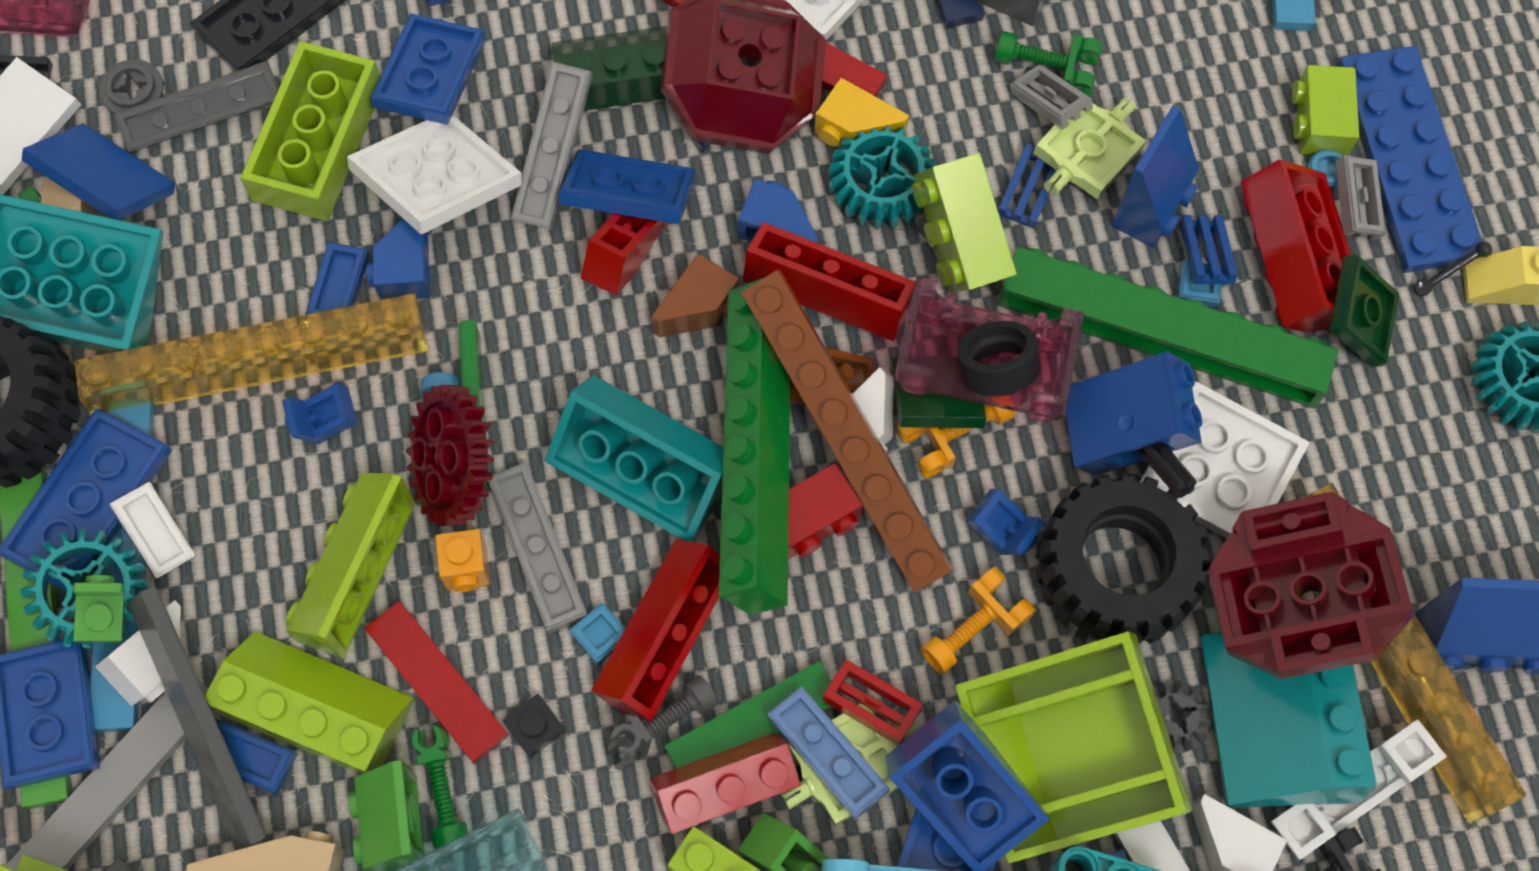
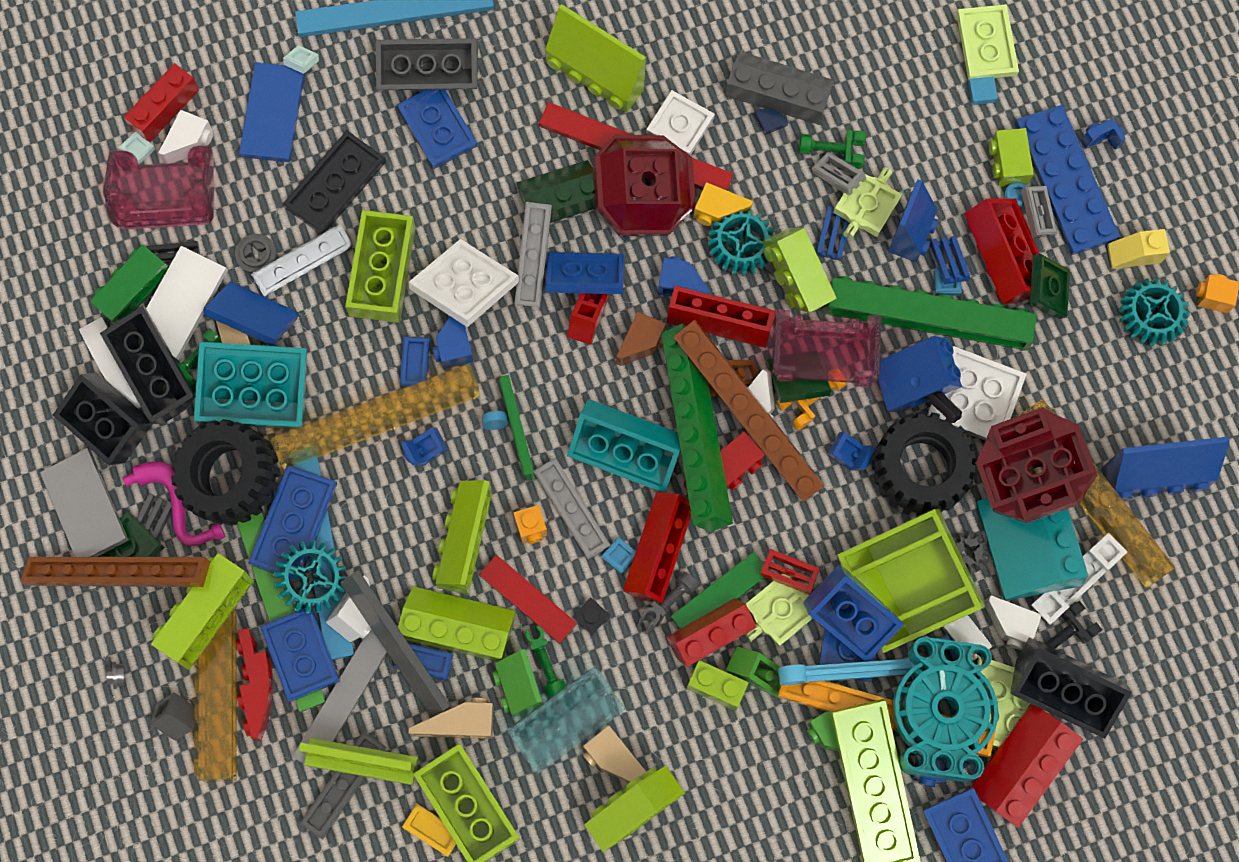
camera: 10 degrees left, 5 degrees up
bright green bracket [73,575,125,643] -> none
white tile [109,482,196,579] -> none
blue tile [370,13,486,125] -> none
dark red gear [406,385,494,526] -> none
medium blue tile [767,686,890,821] -> none
light orange bar [920,566,1036,675] -> none
black tyre [957,320,1041,397] -> none
black hinge [1414,241,1492,296] -> none
none -> blue bracket [1081,118,1125,150]

